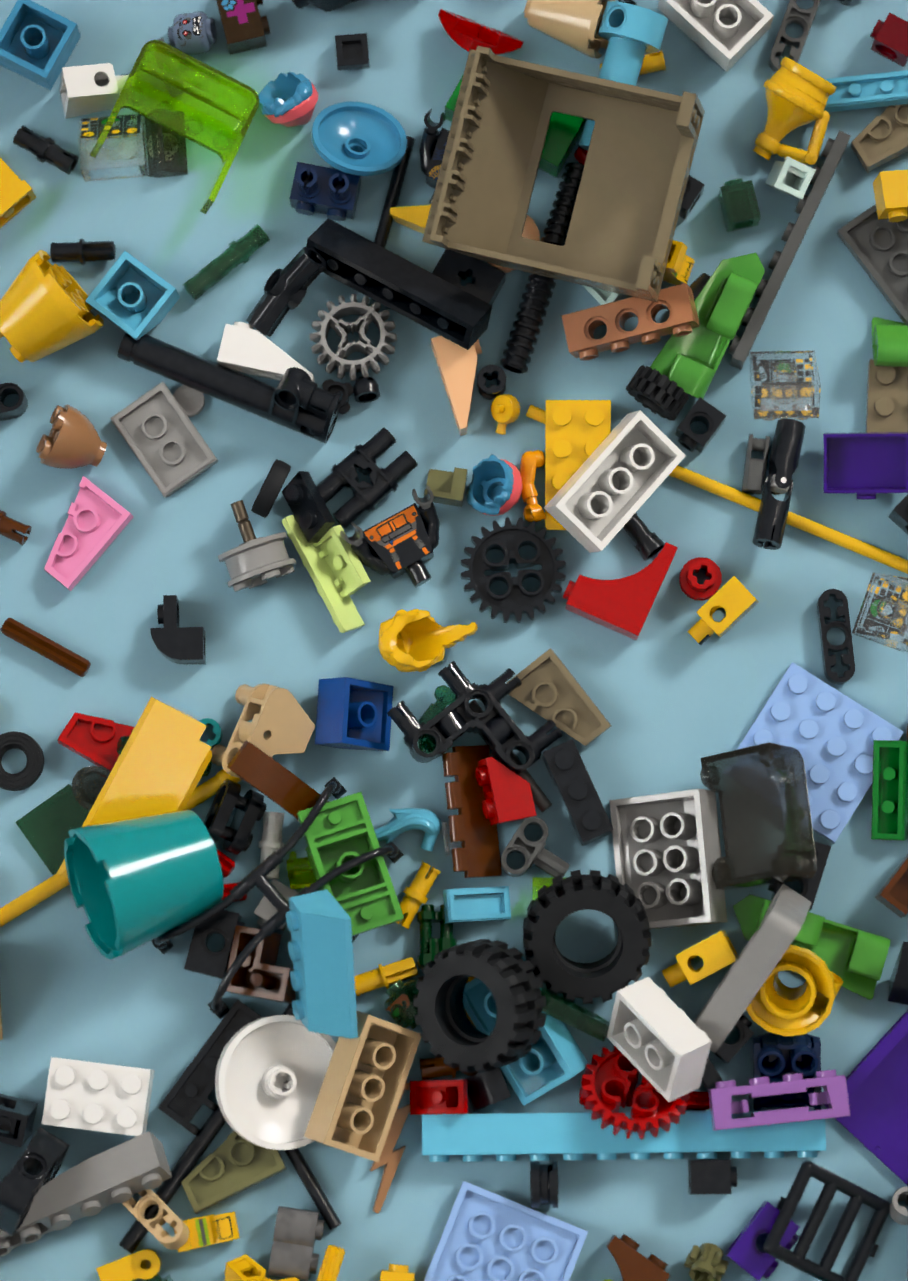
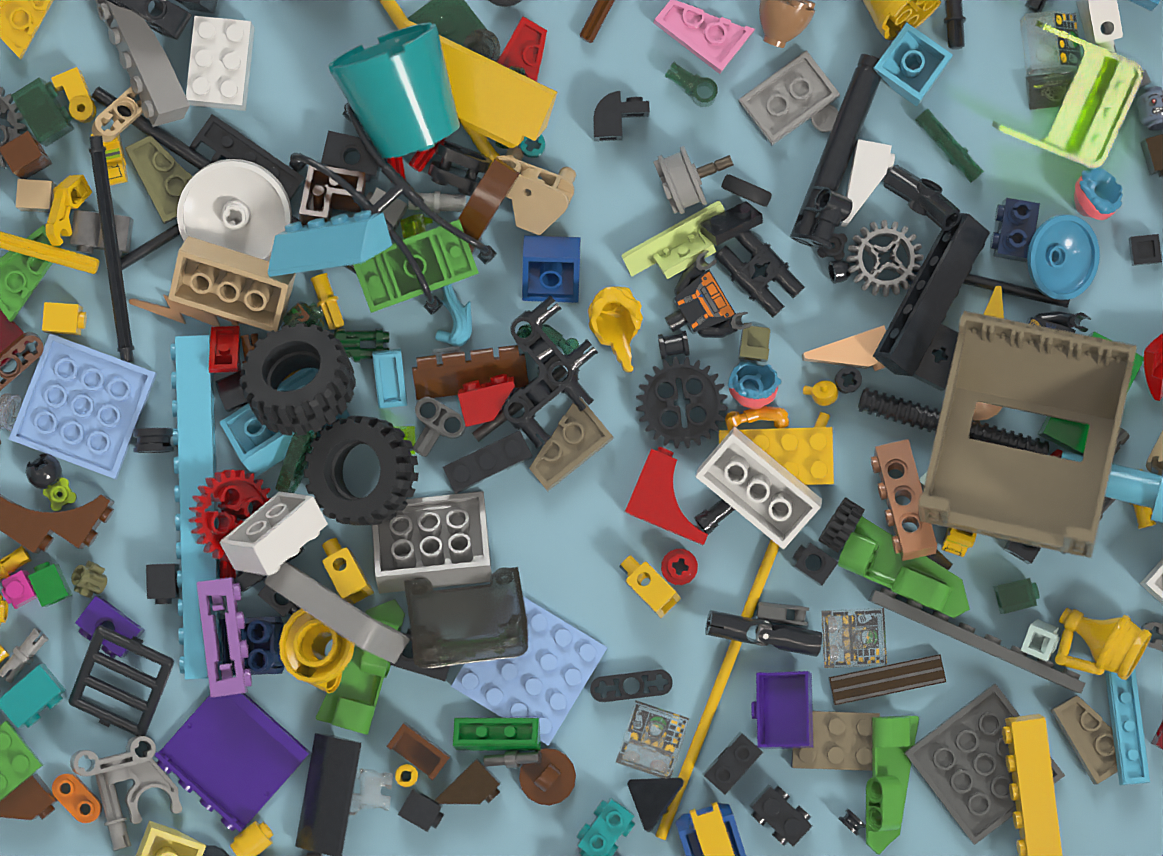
camera: 85 degrees right, 5 degrees up
yellow pin [396,861,441,929] -> none
none -> black piece [89,135,134,362]
none -> black bush [658,330,690,360]
none -> clear green pin [664,62,718,107]
none -> dark brown tile [828,654,946,705]

